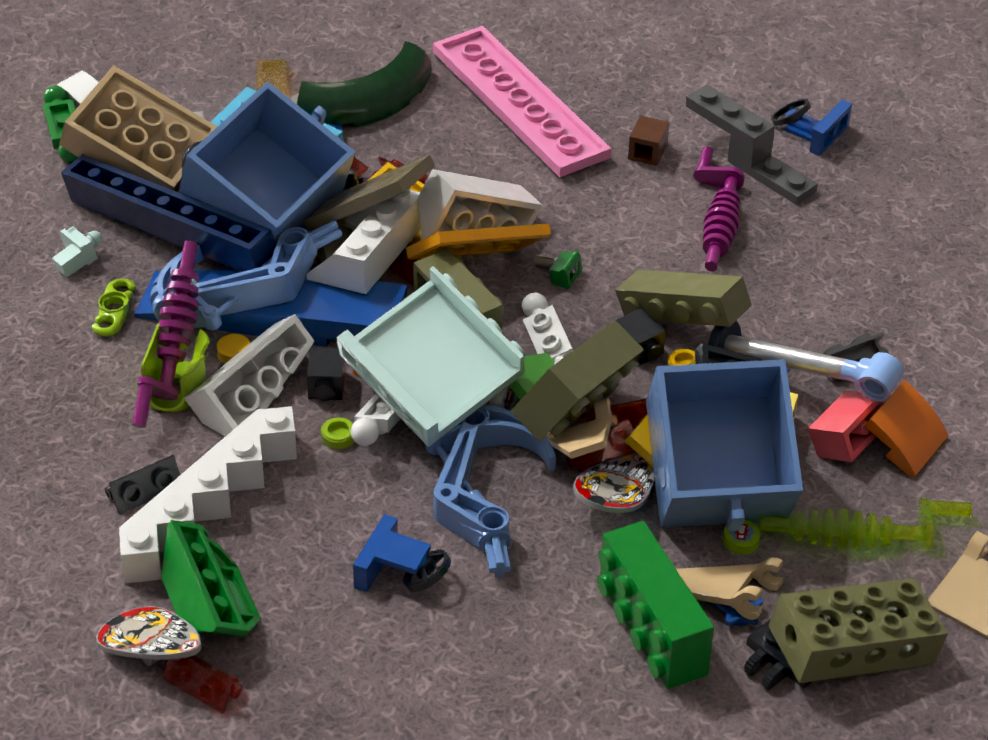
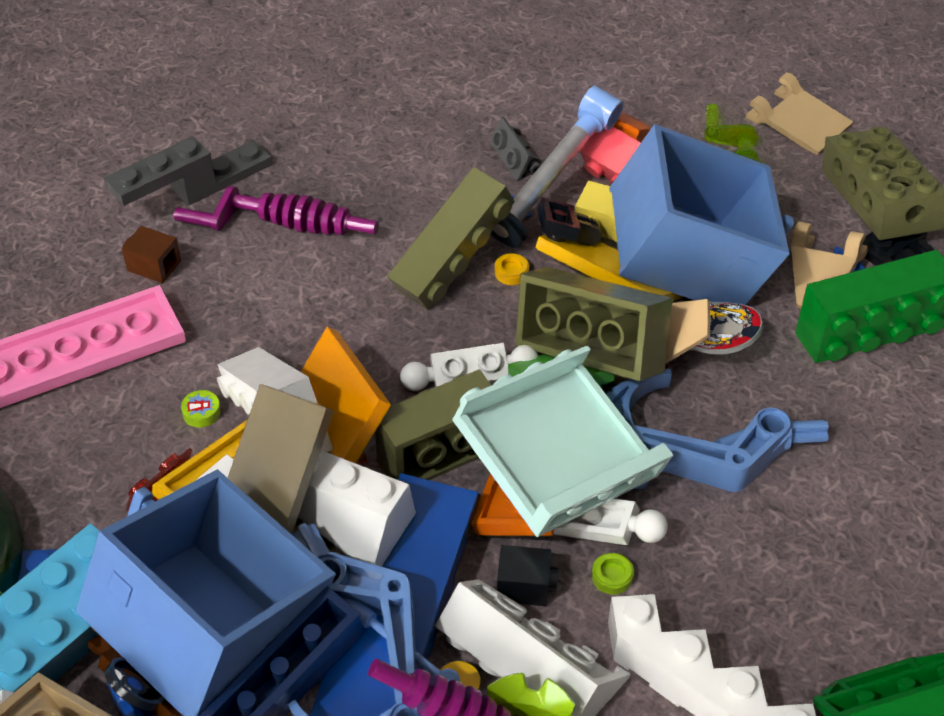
camera: 85 degrees left, 5 degrees up
blue piece [353,514,451,592] -> none
green piece [534,251,583,289] -> none
black brick [616,308,666,367] -> none
blue piece [770,99,852,156] -> none

